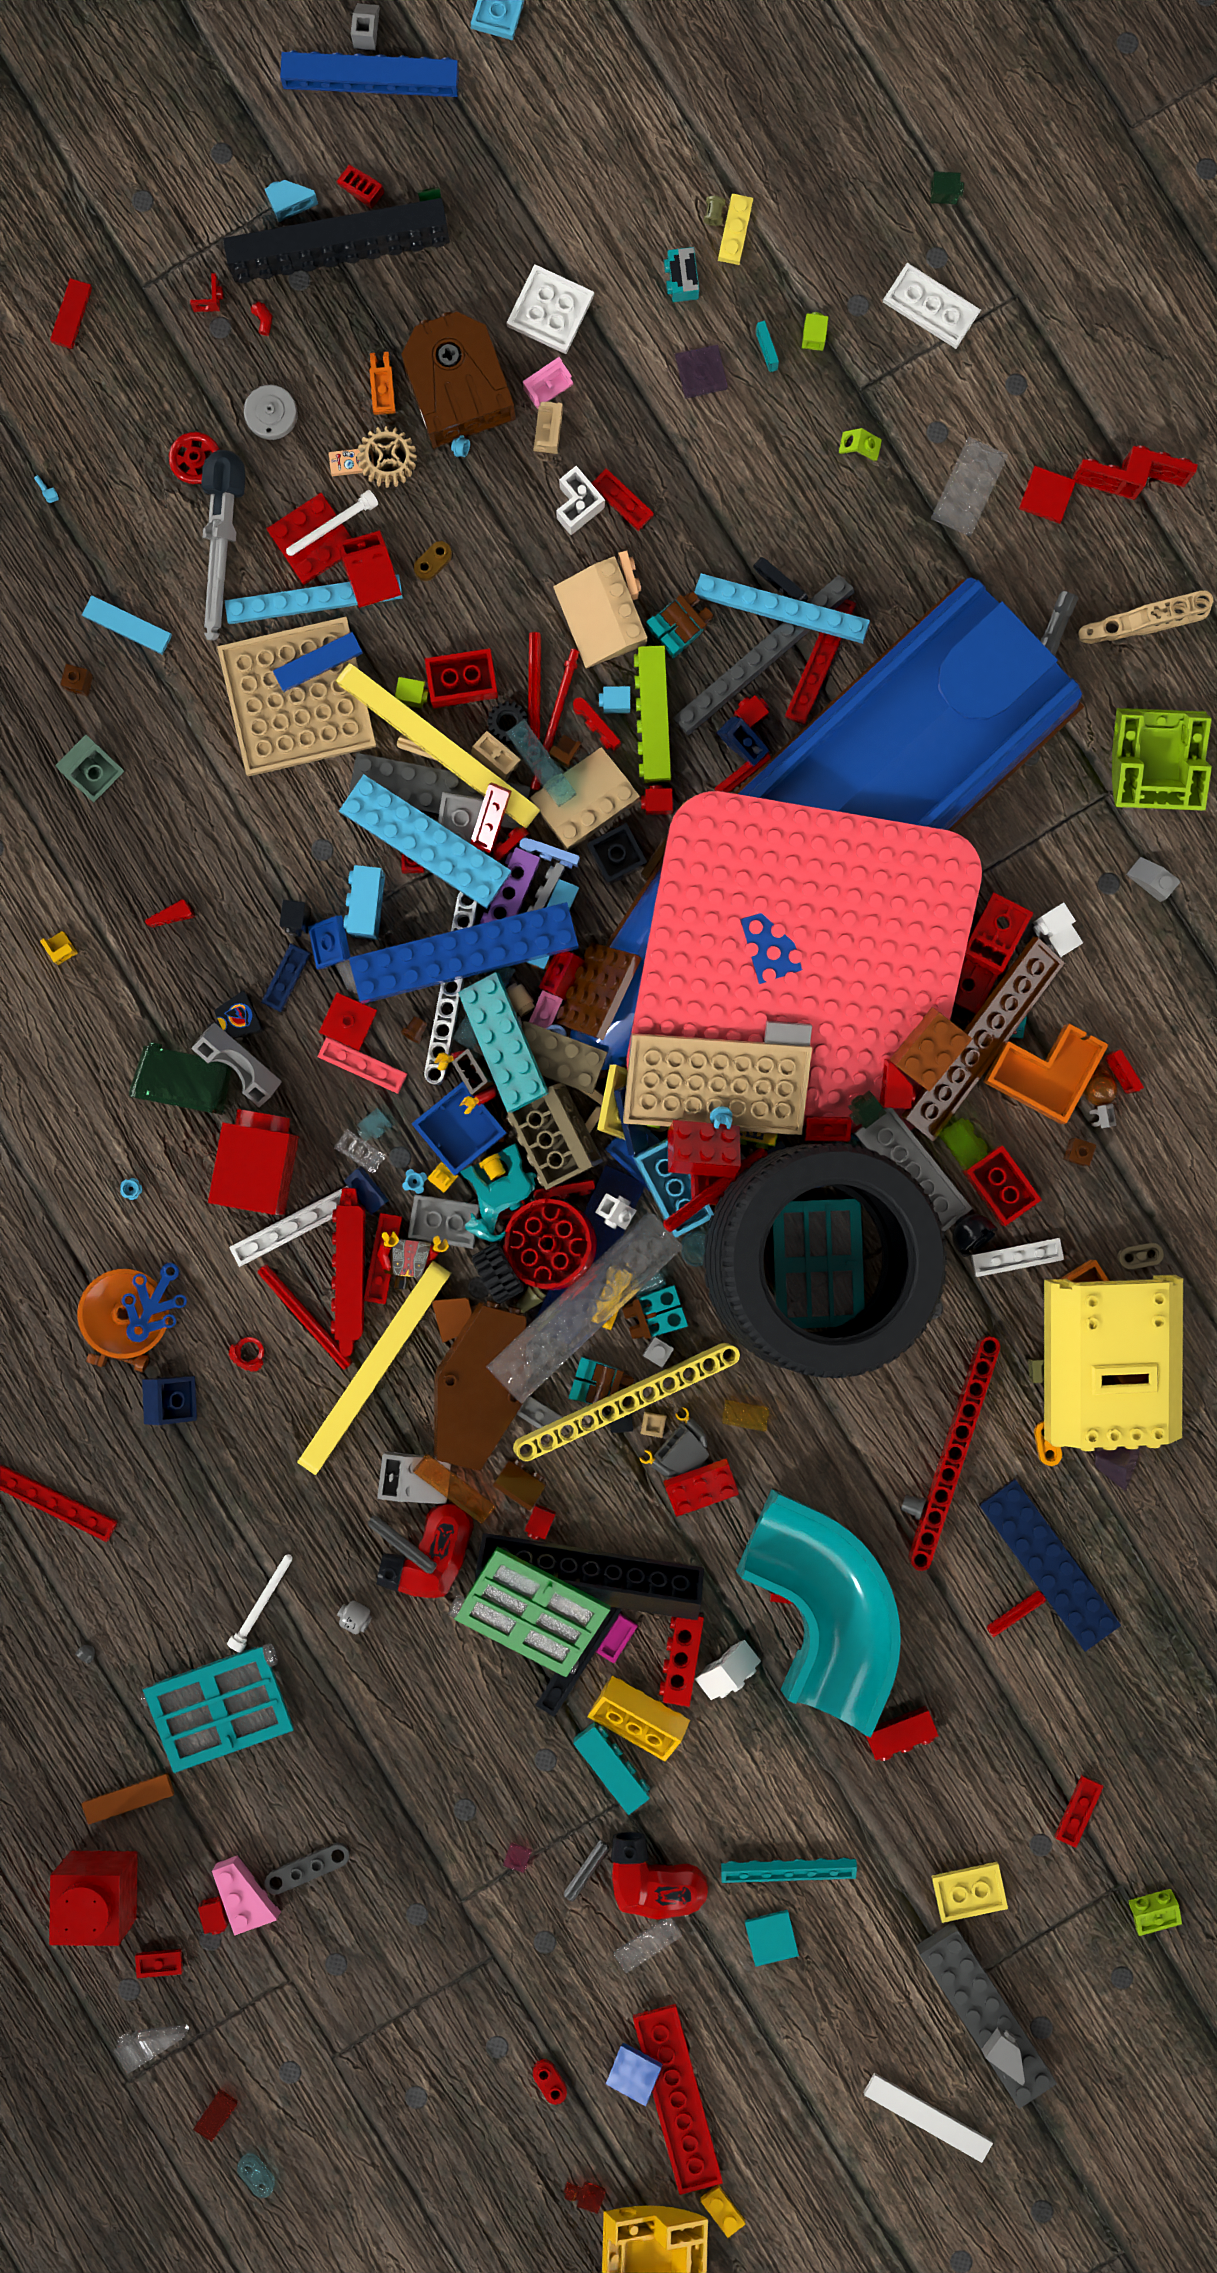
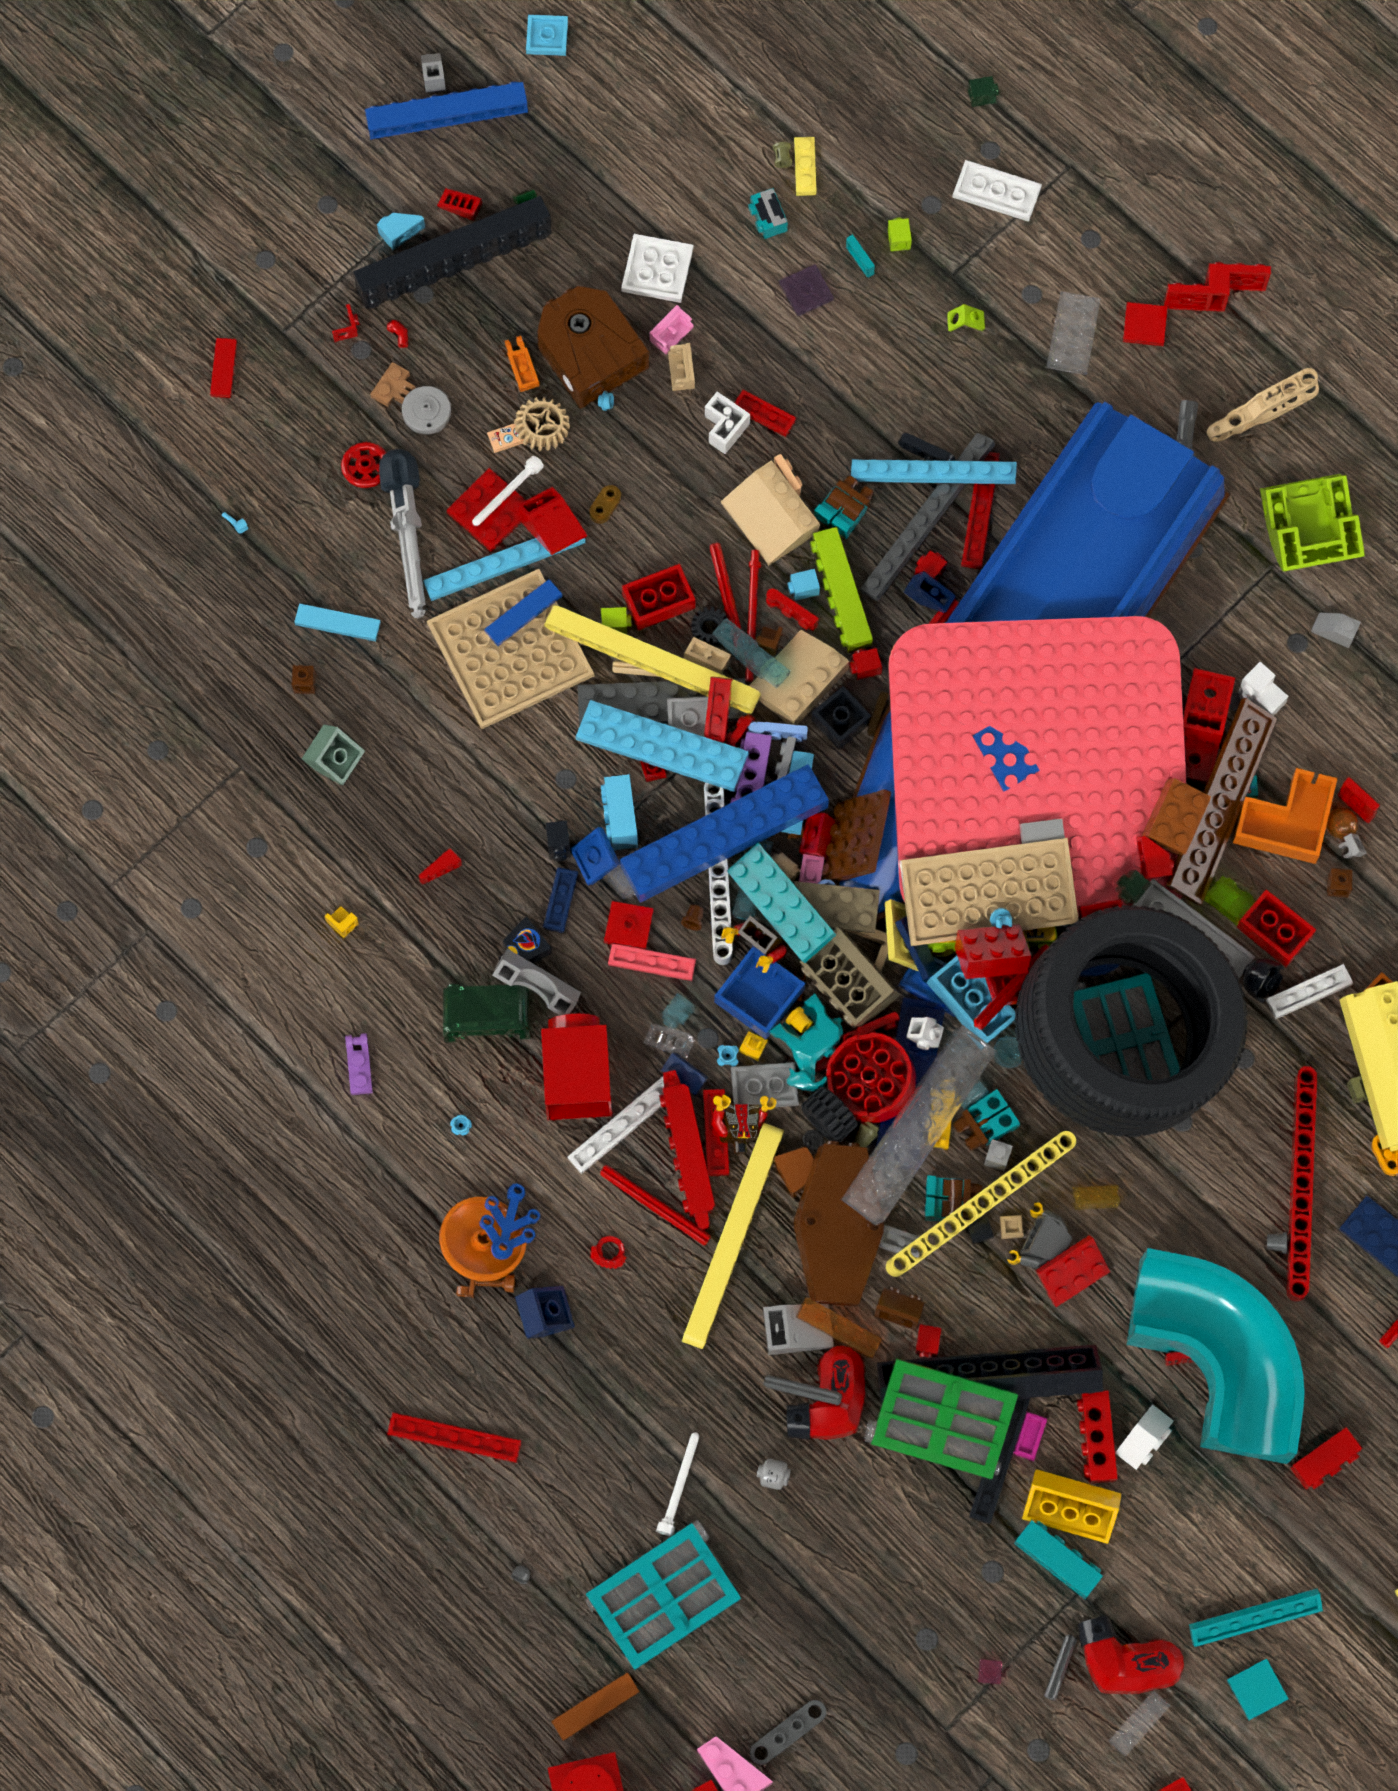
camera: 15 degrees left, 15 degrees down
none -> medium lavender plate [345,1033,373,1095]
none -> medium nougat hinge [370,362,416,407]

